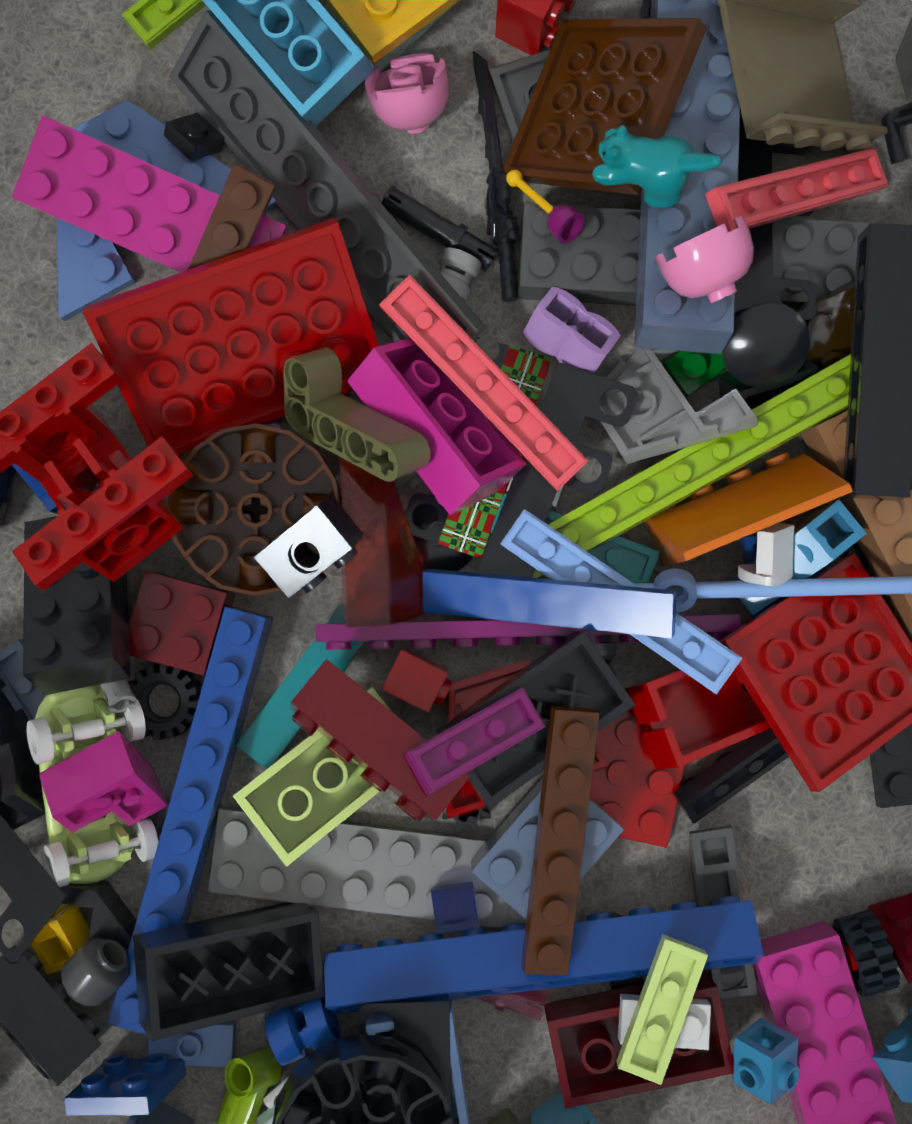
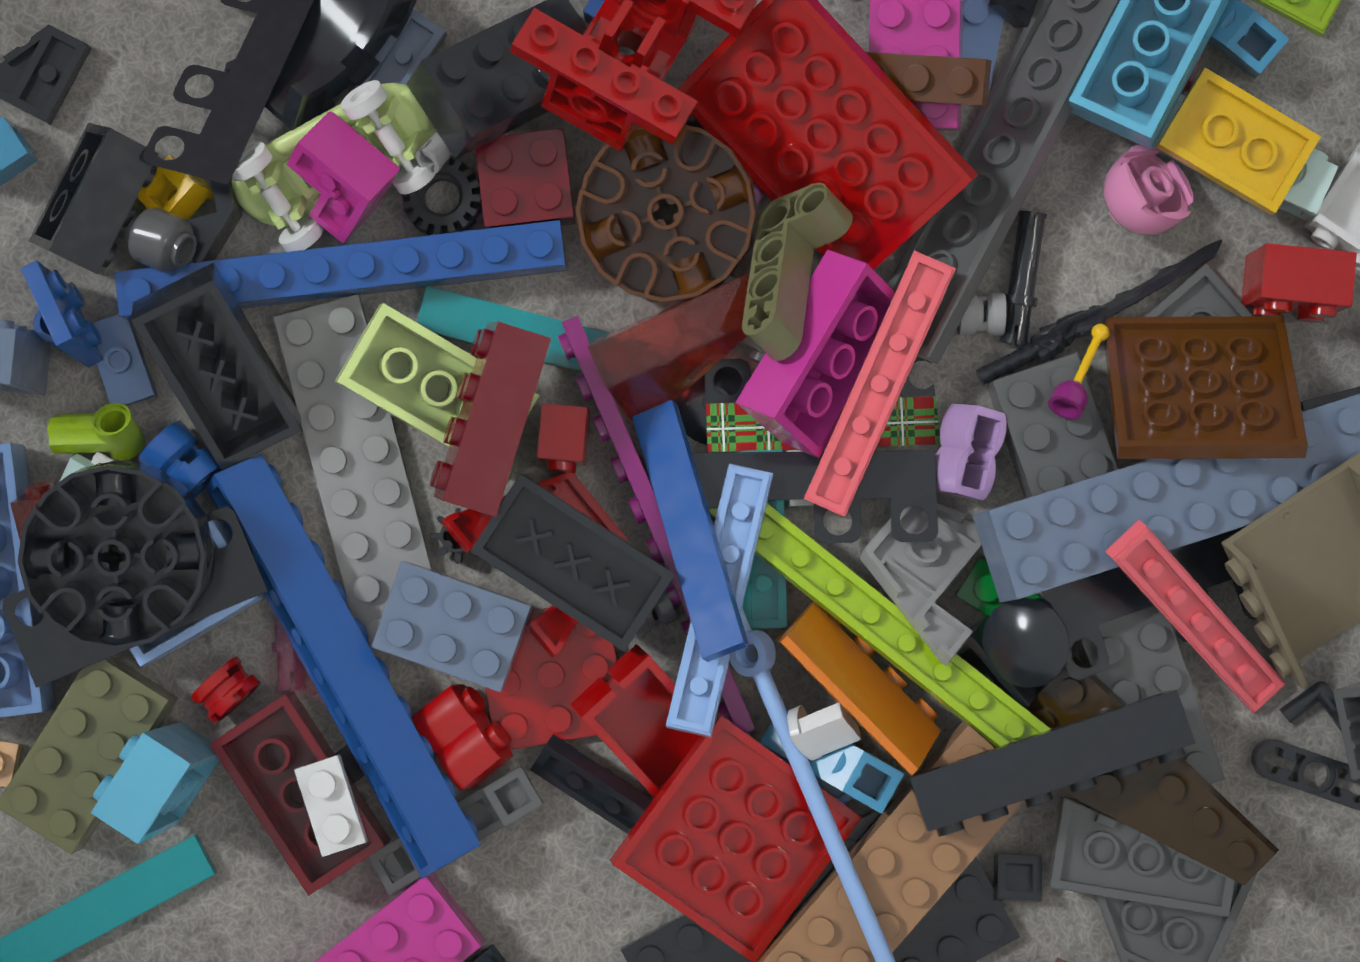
camera: 65 degrees right, 0 degrees up
brick [254,494,365,598] -> none
magenta tile [404,687,546,796] -> none
clear blue tile [431,881,479,934] -> none
reddish brown plate [521,706,600,975] -> none
teal animal [592,125,722,209] -> none
yellowish green plate [616,934,708,1085] -> none
bright pink cylinder [655,215,754,303] -> none
dark azure brick [732,1018,800,1105] -> none
none -> red wheel [190,656,261,725]
none -> red brick [412,684,513,790]

